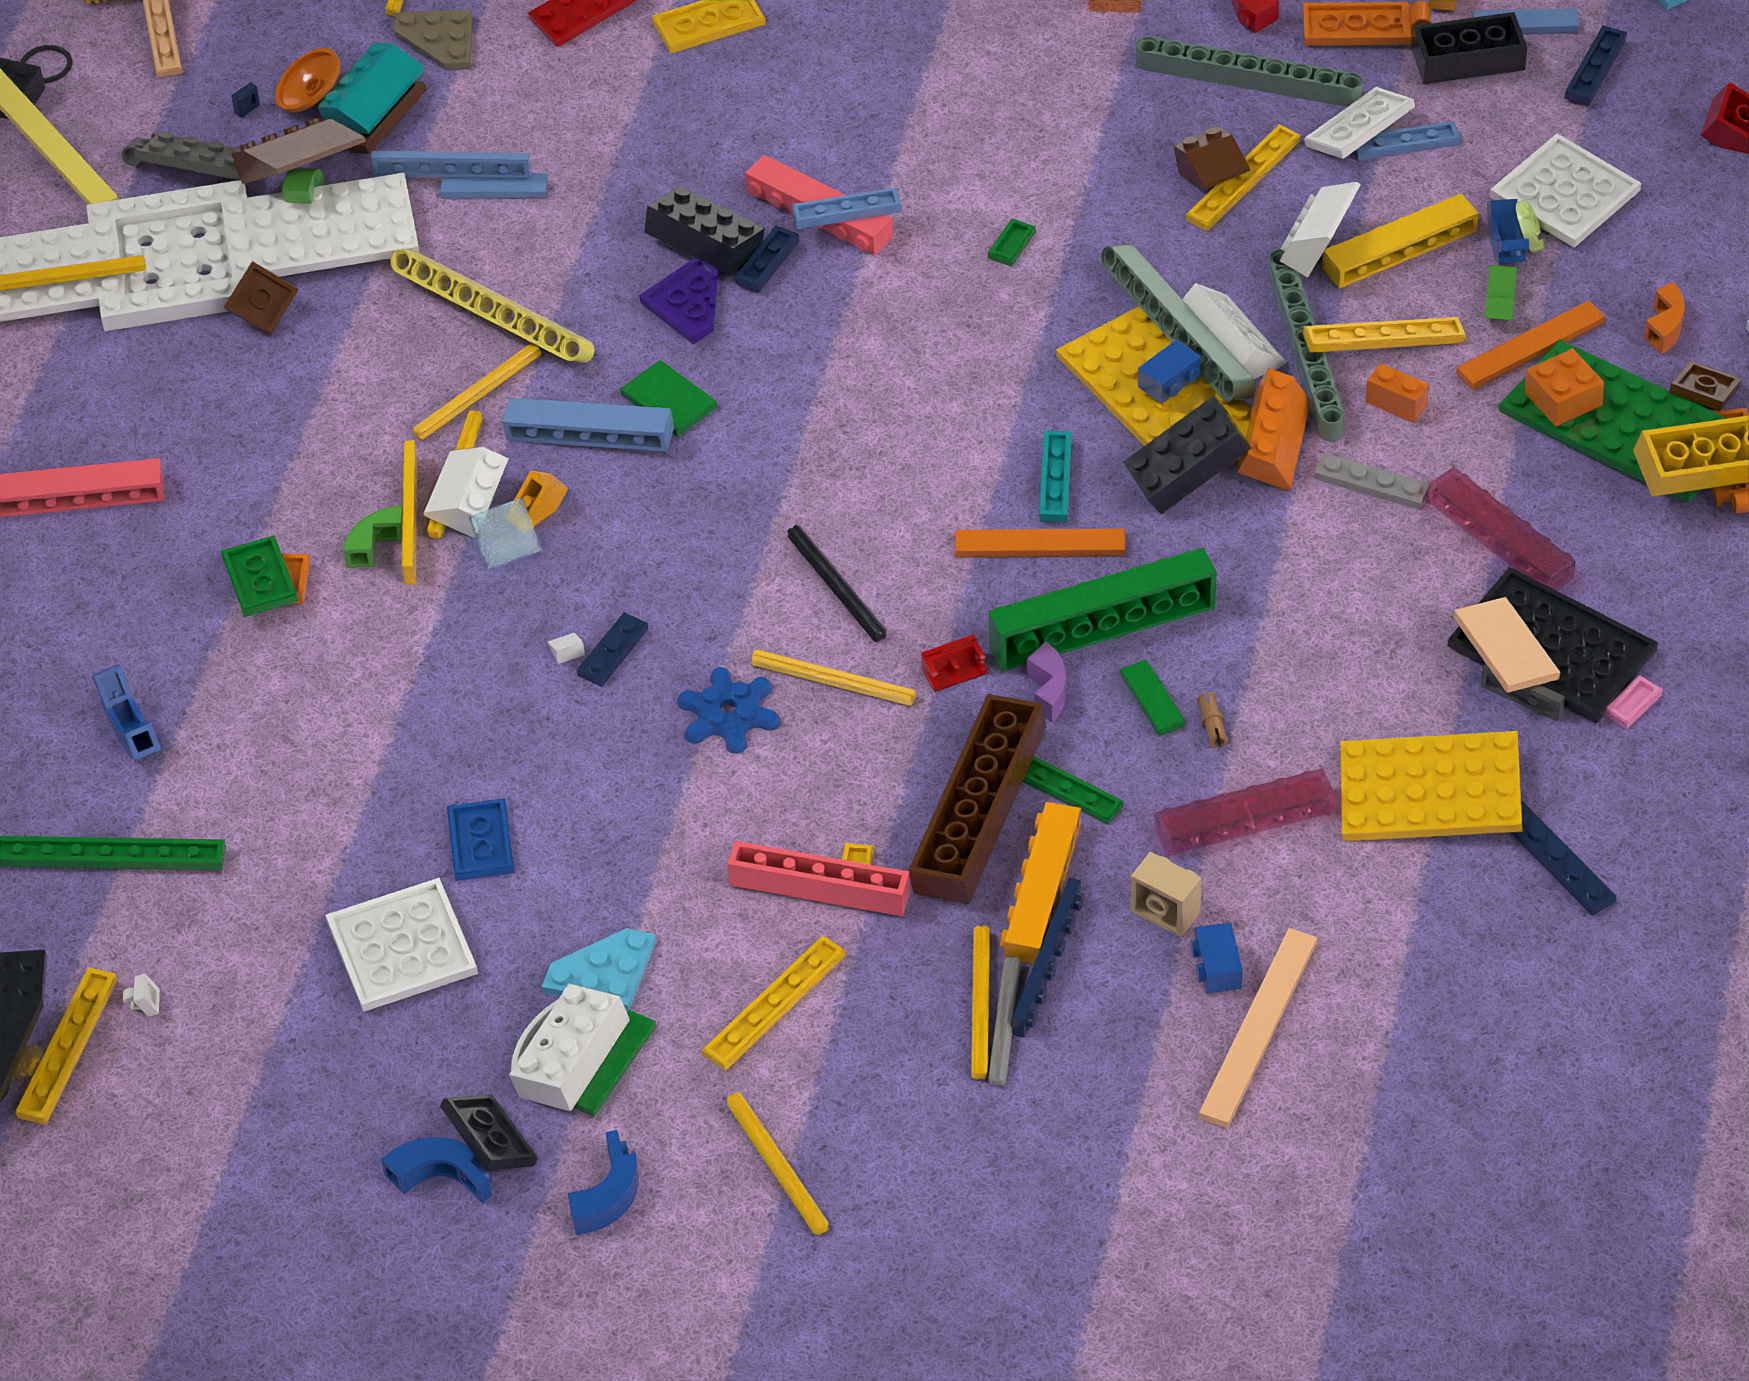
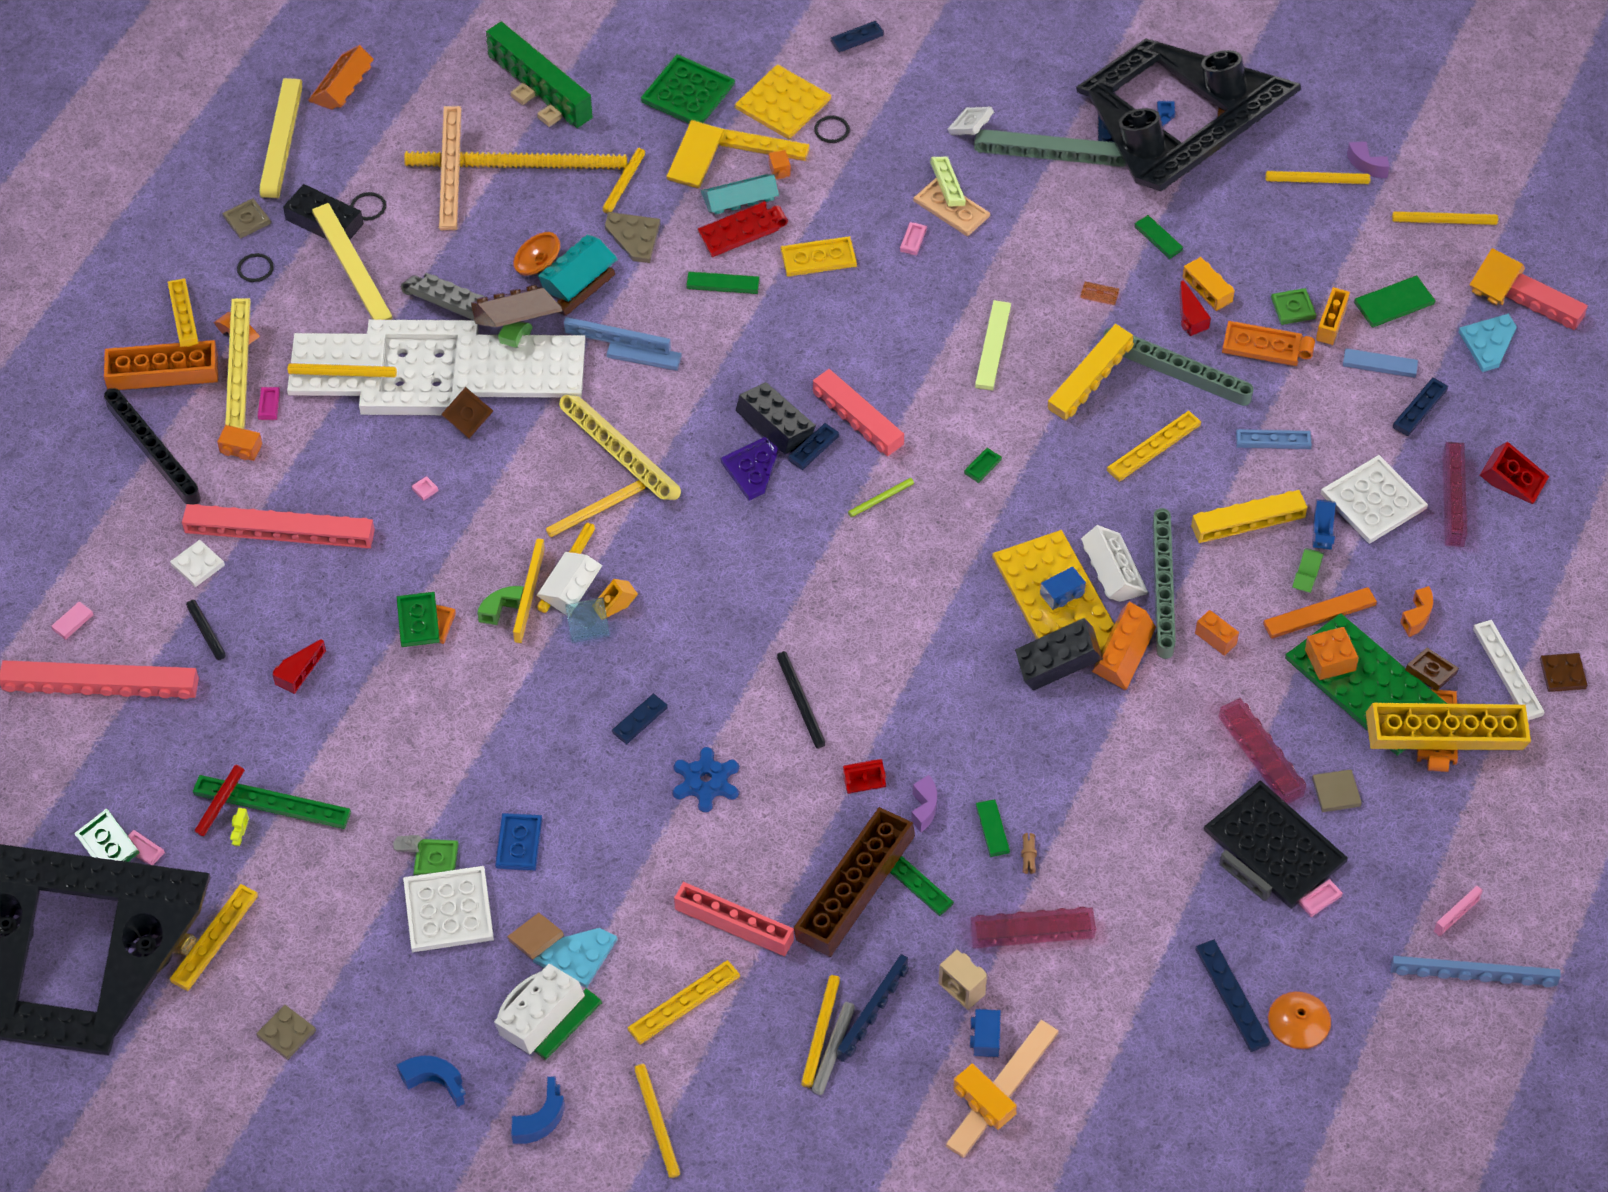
camera: 10 degrees right, 5 degrees up
blue arch [91,664,161,760] -> none
white tile [123,974,160,1016] -> none
dark blue tile [231,82,260,118] -> none
black tile [440,1094,538,1171] -> none
medium blue brick [502,398,674,452] -> none
white slope [548,633,585,664] -> none
green tile [620,360,717,437] -> none
yellow axle [751,649,916,706] -> none
medium blue tile [792,187,902,229] -> none
yellow tile [842,843,874,865] -> none
orange tile [955,528,1125,558] -> none
green brick [989,547,1217,672] -> none
light orange brick [1000,802,1081,965] -> none
teal plate [1039,431,1072,522] -> none
sand green beam [1101,244,1256,401] -> none
reddish brown slope [1173,126,1250,190] -> none
white slope [1280,182,1361,277] -> none
yellow tile [1303,317,1466,353] -> none
white tile [1304,87,1415,159] -> none
light grey plate [1314,453,1430,510] -> none
yellow plate [1340,731,1522,841] -> none
black brick [1411,12,1527,84] -> none
light nougat tile [1453,597,1560,693] -> none
yellowish green tile [1516,199,1544,254] -> none
none -> red axle [194,765,245,837]
none -> neon yellow plate [230,808,249,846]
none -> dark tan plate [256,1005,316,1060]
none -> red slope [272,639,326,694]
none -> light grey piece [393,835,422,852]
none -> bright pink tile [412,476,438,501]
none -> bright green tile [413,839,459,876]
none -> medium nougat tile [507,913,564,960]
none -> green tile [686,271,760,294]
none -> lime bar [848,477,914,518]
none -> light orange brick [953,1063,1017,1130]
none -> yellowish green tile [975,300,1011,391]
none -> yellow brick [1048,323,1134,421]
none -> orange dish [1268,991,1331,1049]
none -> dark tan tile [1312,769,1362,812]
none -> clear pink brick [1442,442,1467,547]

